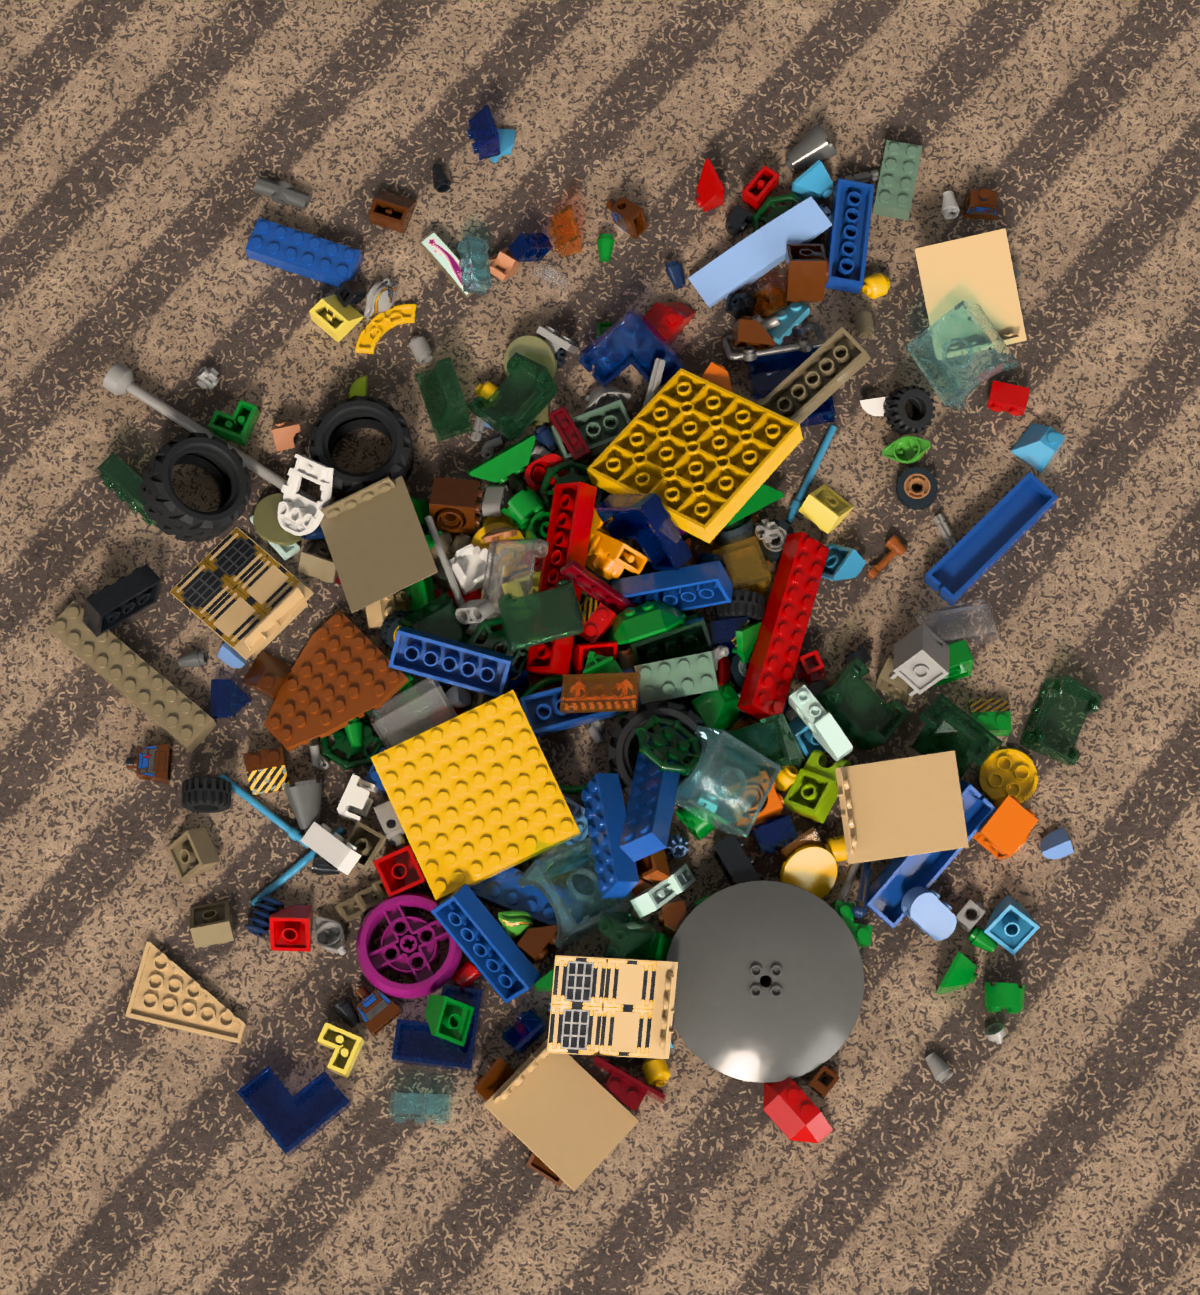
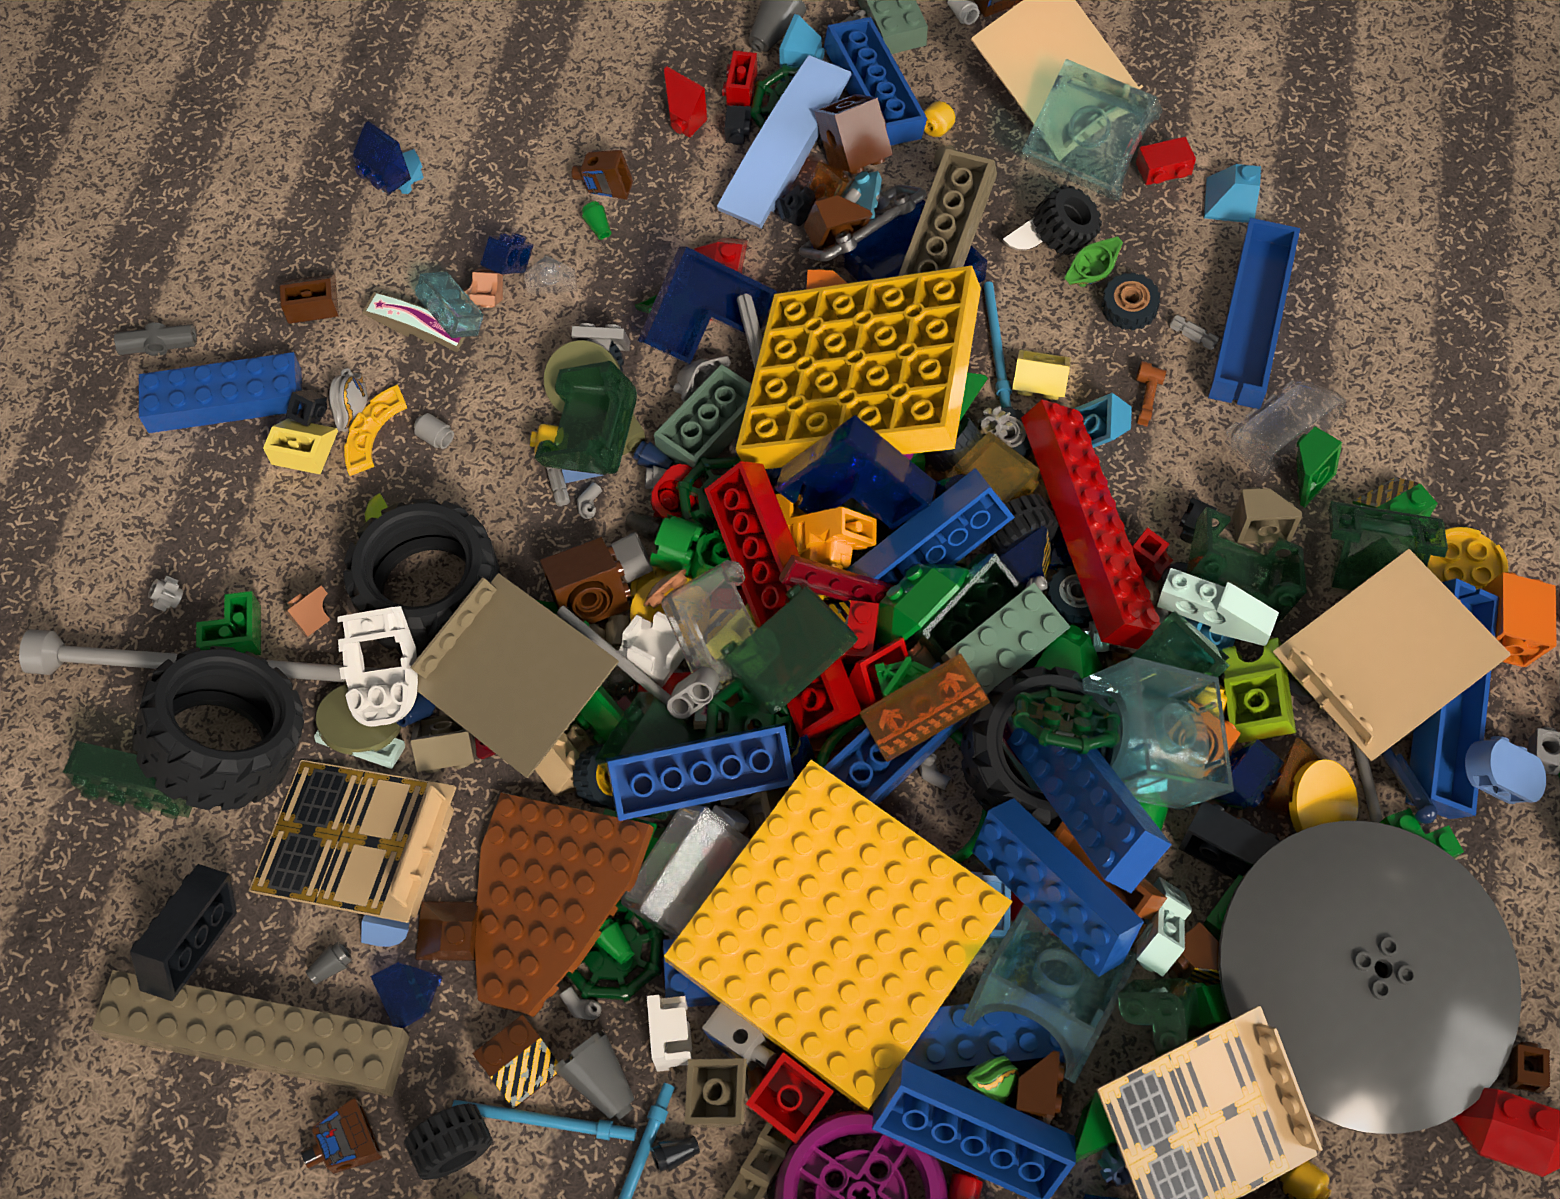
camera: 30 degrees left, 10 degrees down
white brick [300,822,361,875] -> none
clear green windscreen [415,357,473,442] -> none
black cone [432,165,451,193] -> none
green wedge [466,434,536,484] -> none
dark red tile [547,406,592,462] -> none
clear orange slope [548,205,582,258] -> none
dark blue cone [665,260,686,289] -> none
green slope [732,622,761,664] -> none
yellow head [824,835,847,862] -> none
light grey container [889,623,950,696] -> none
clear green windscreen [1020,675,1102,766] -> none

